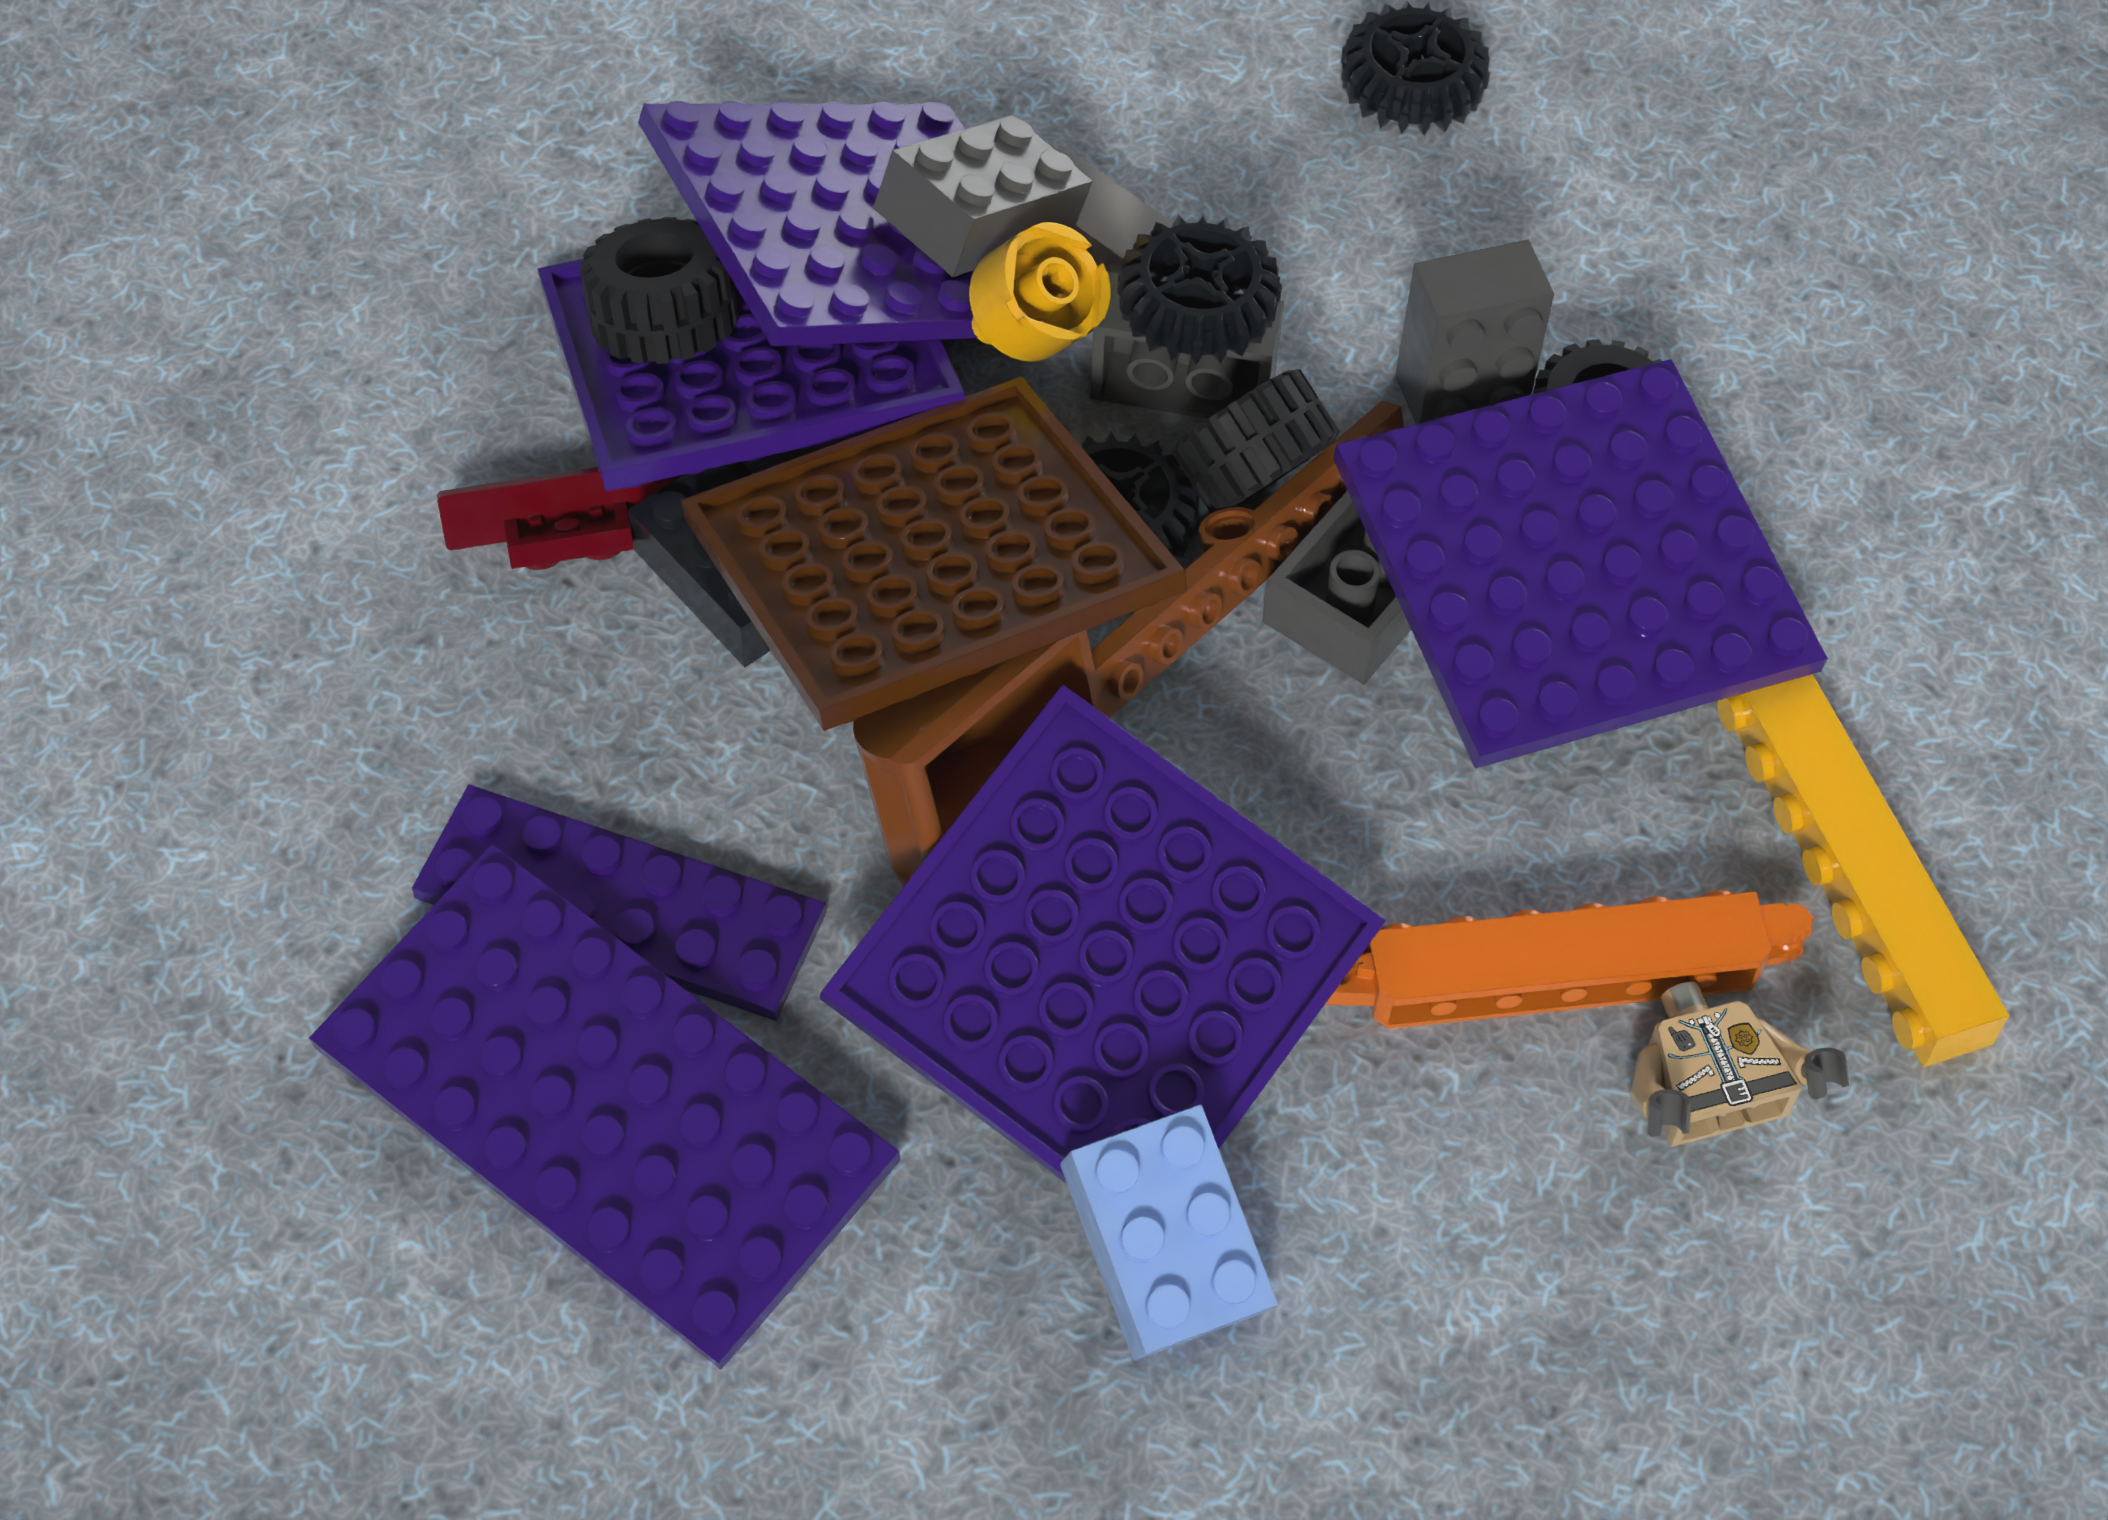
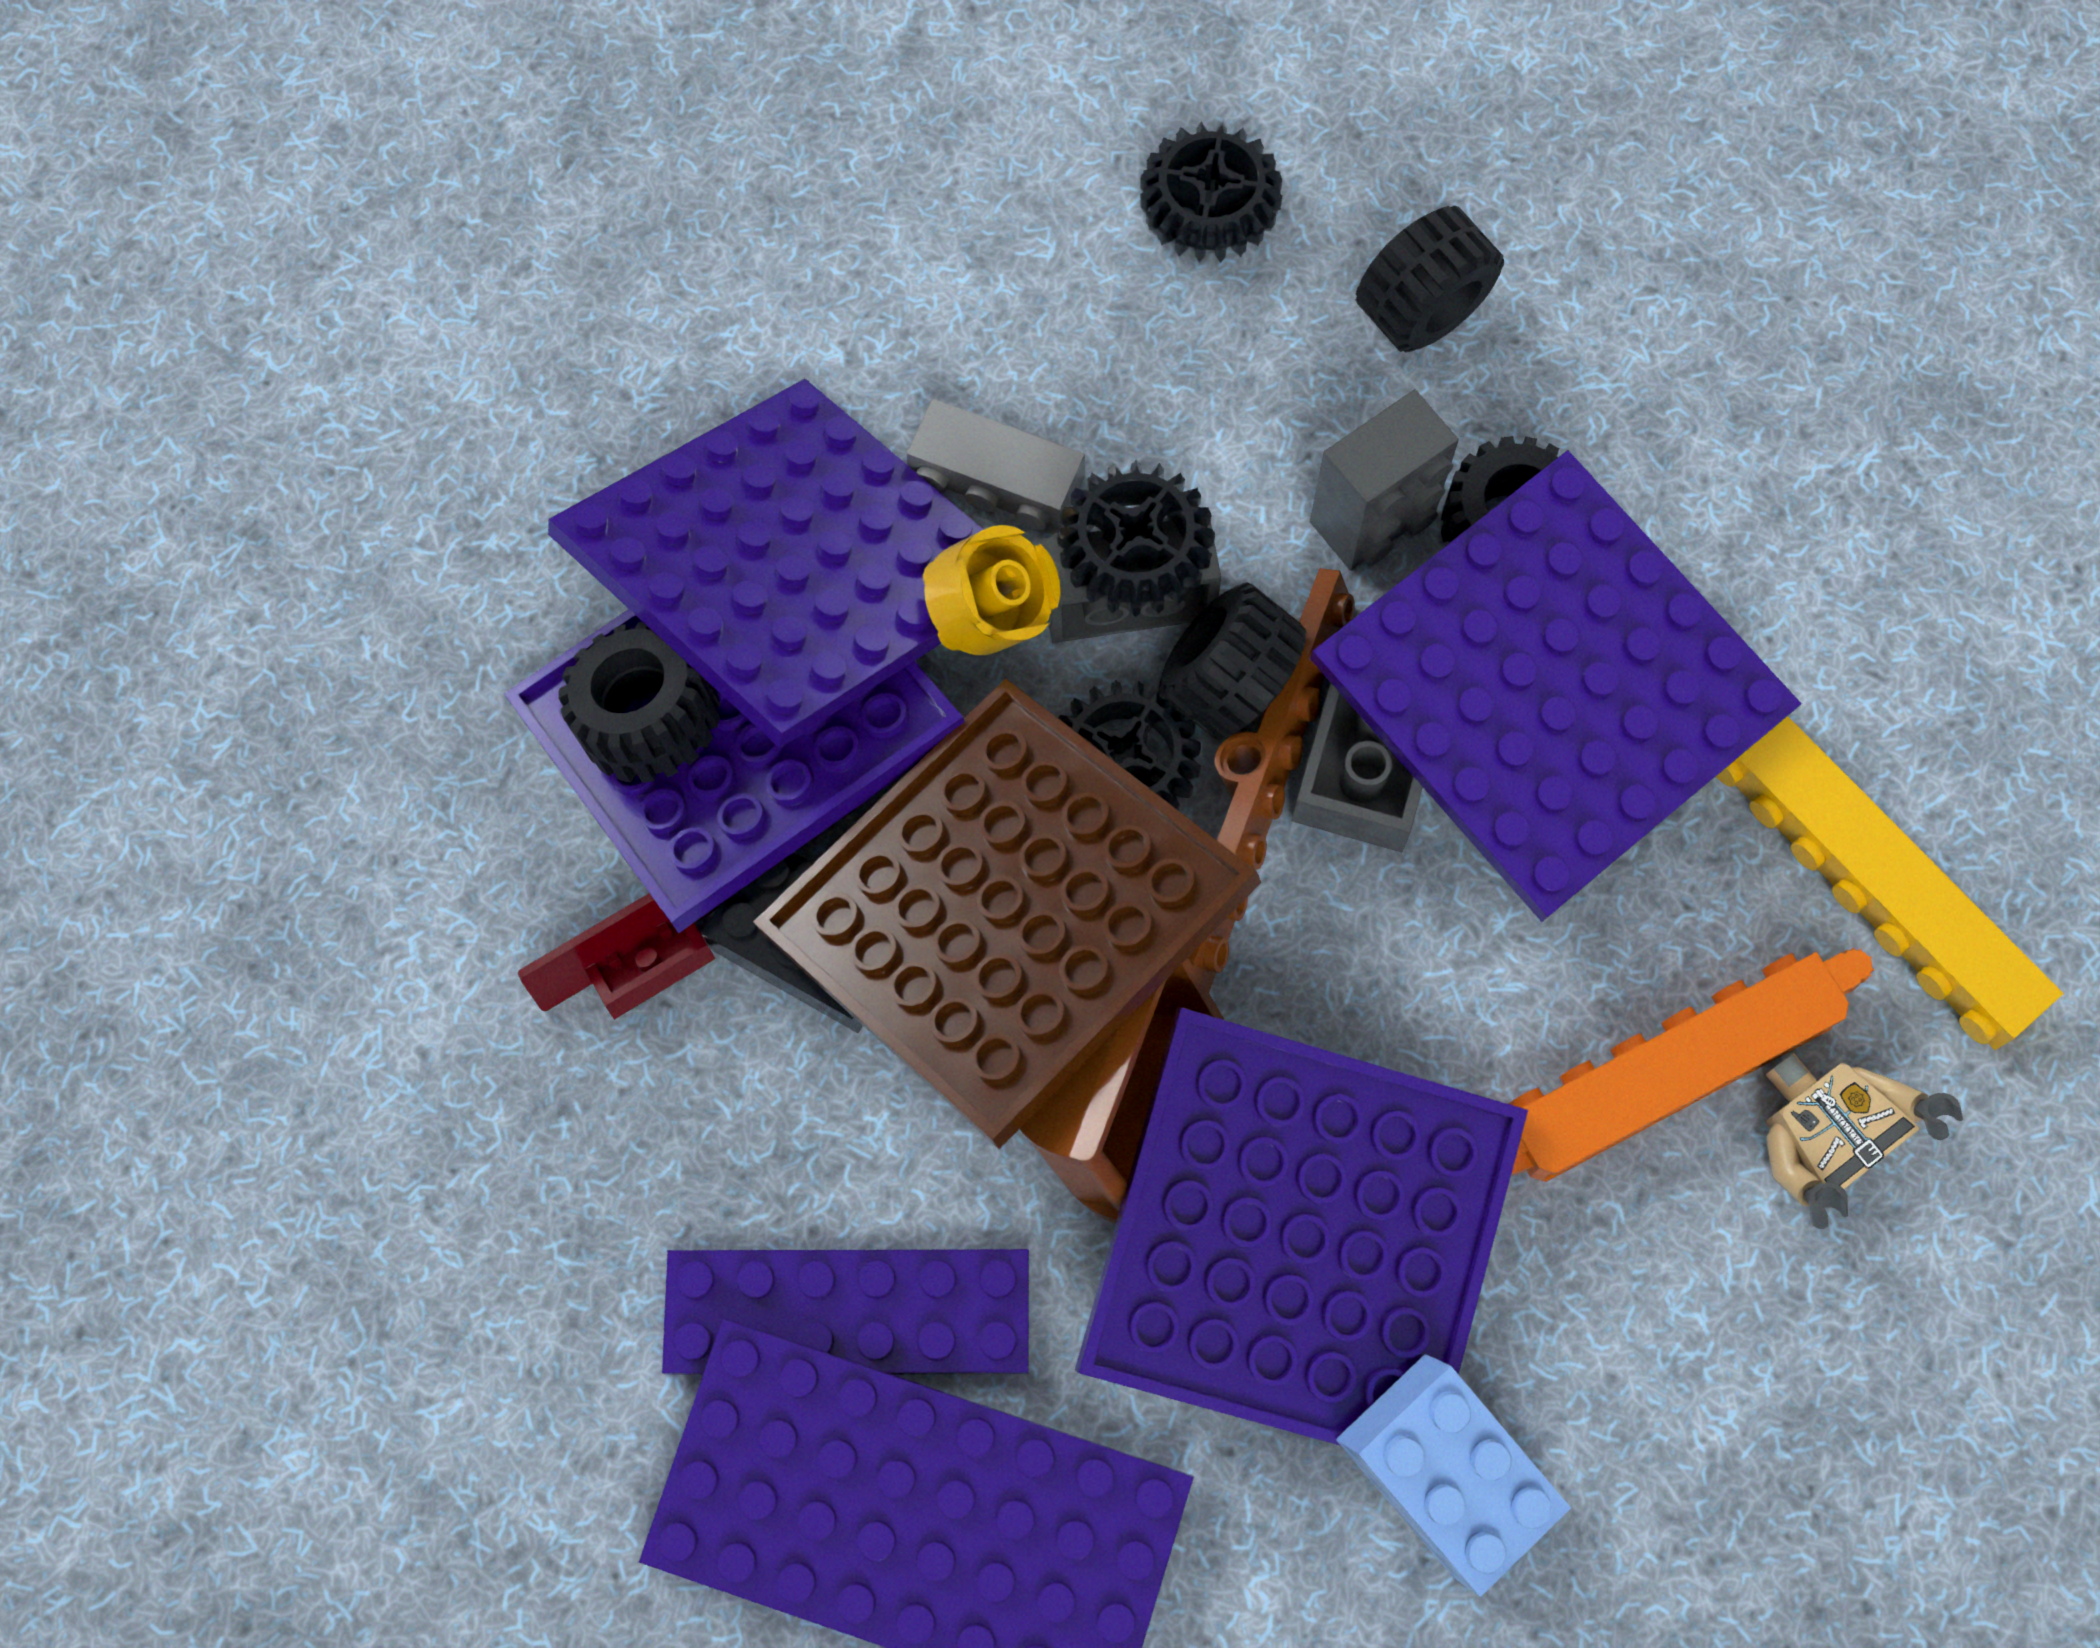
camera: 15 degrees left, 15 degrees up
dark grey brick [873,115,1093,277] -> none
none -> black tyre [1355,205,1504,353]

